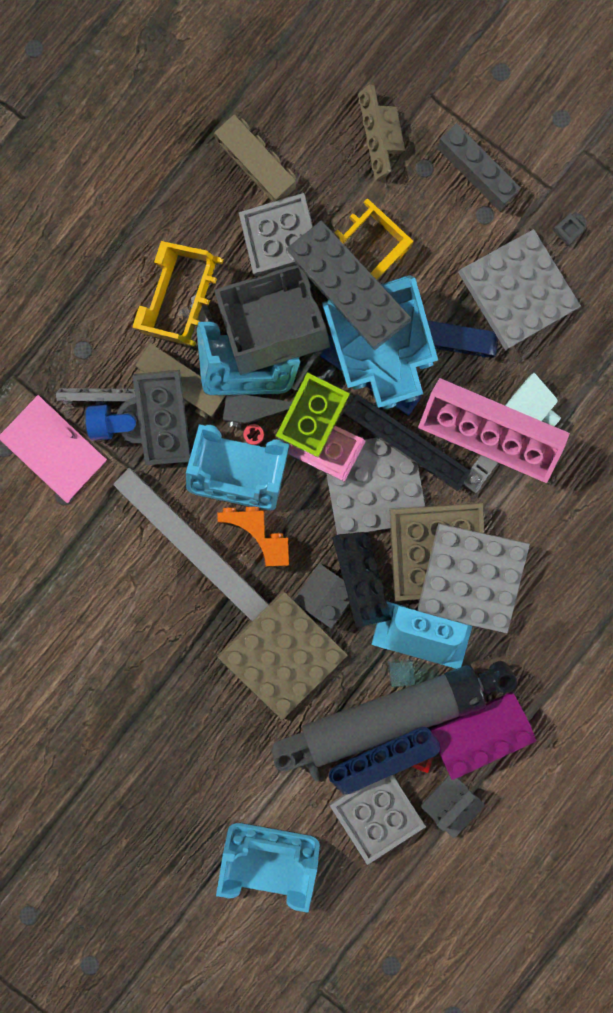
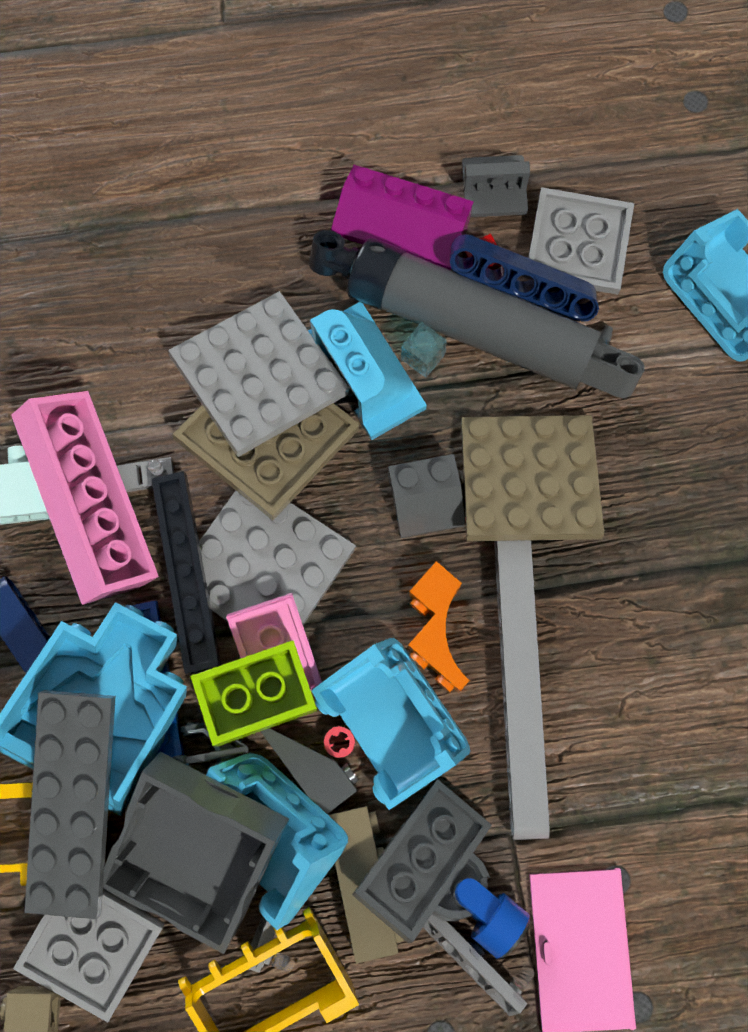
camera: 135 degrees left, 10 degrees down
black plate [332,532,391,628] -> none

